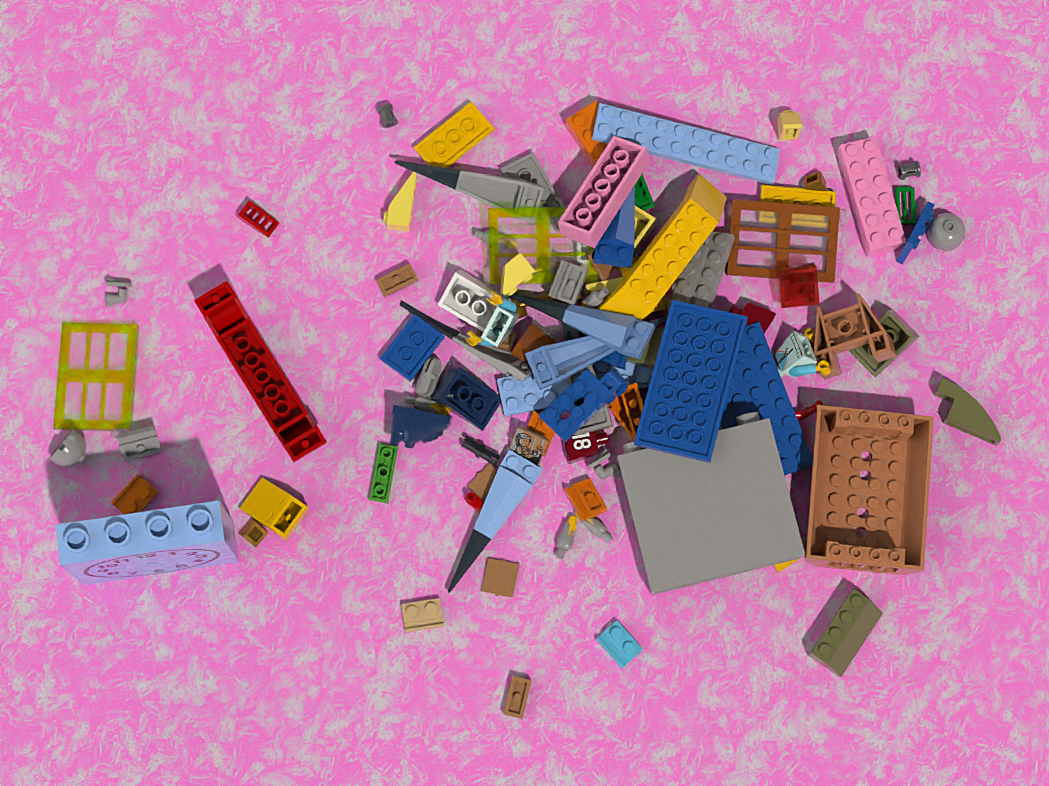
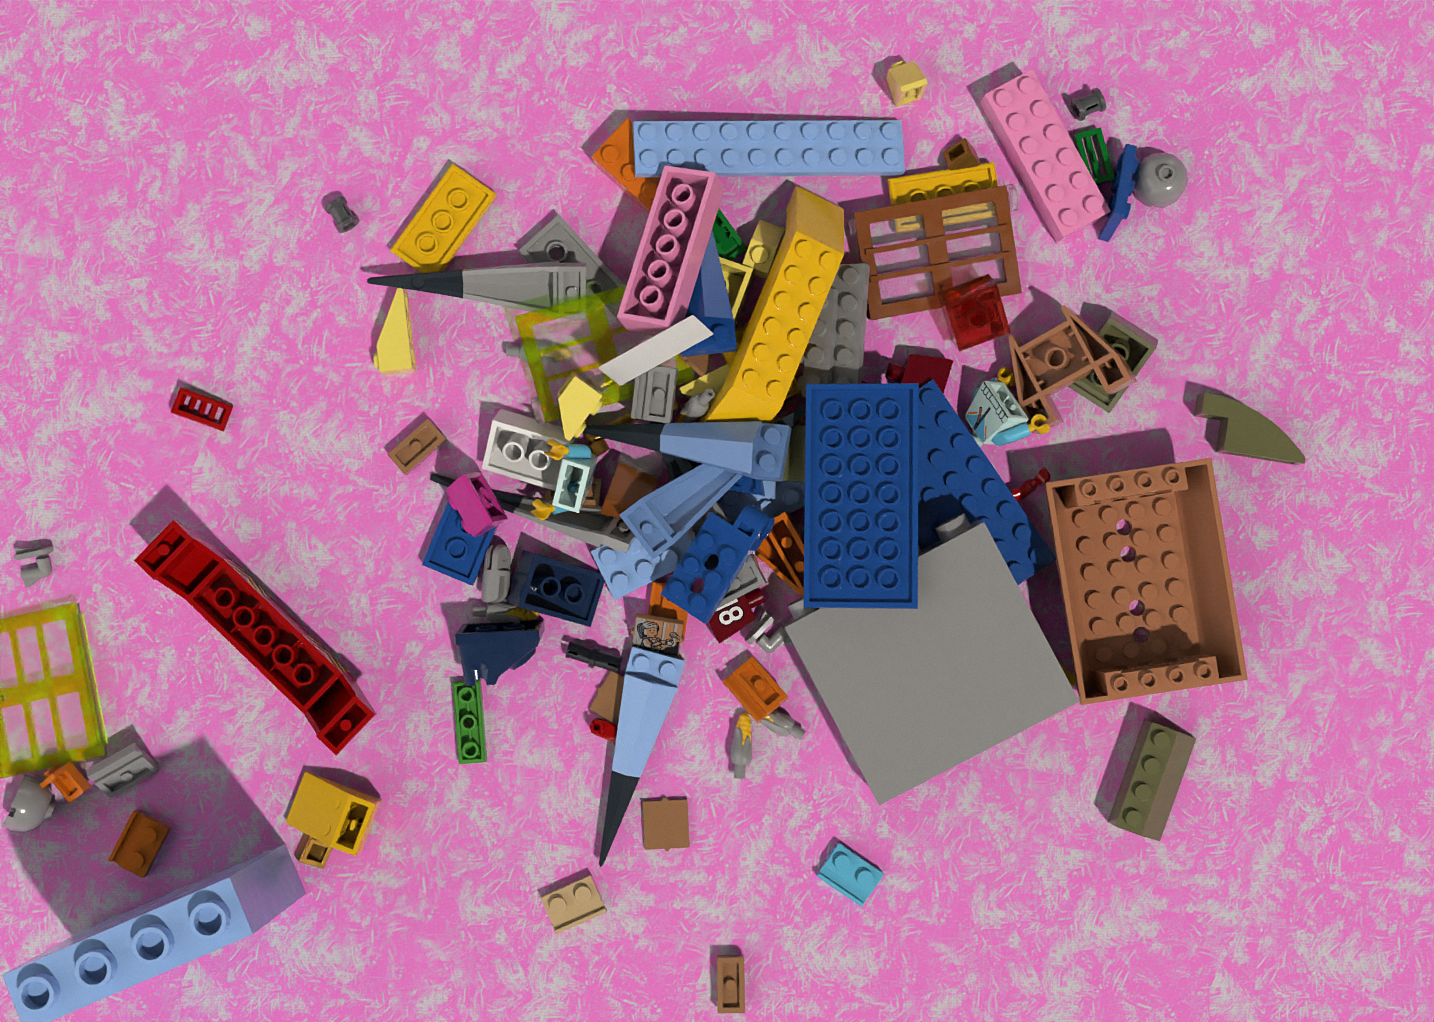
camera: 10 degrees left, 10 degrees up
none -> orange bracket [39,761,91,803]
none -> dark pink slope [446,472,508,537]
none -> white sticker [598,315,713,385]
none -> light yellow slope [742,219,785,279]

